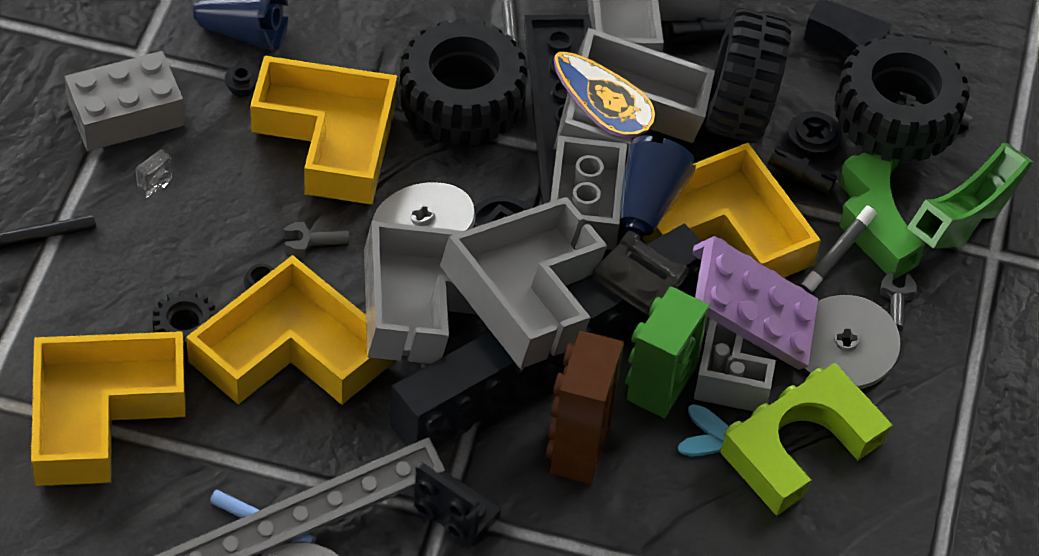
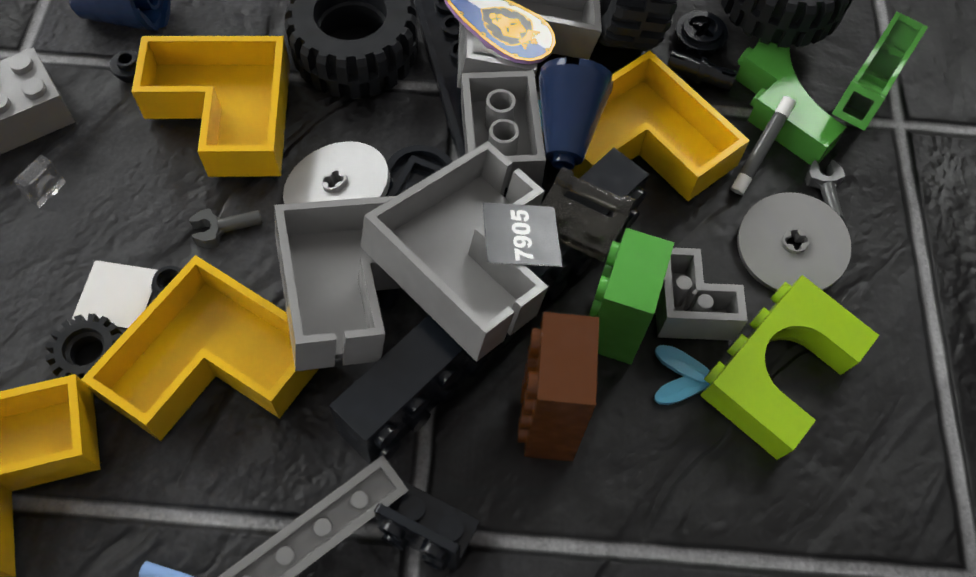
camera: 10 degrees left, 10 degrees up
lavender bracket [693,236,818,370] -> none
none -> white sticker [72,260,158,328]
none -> sticker [482,202,562,267]

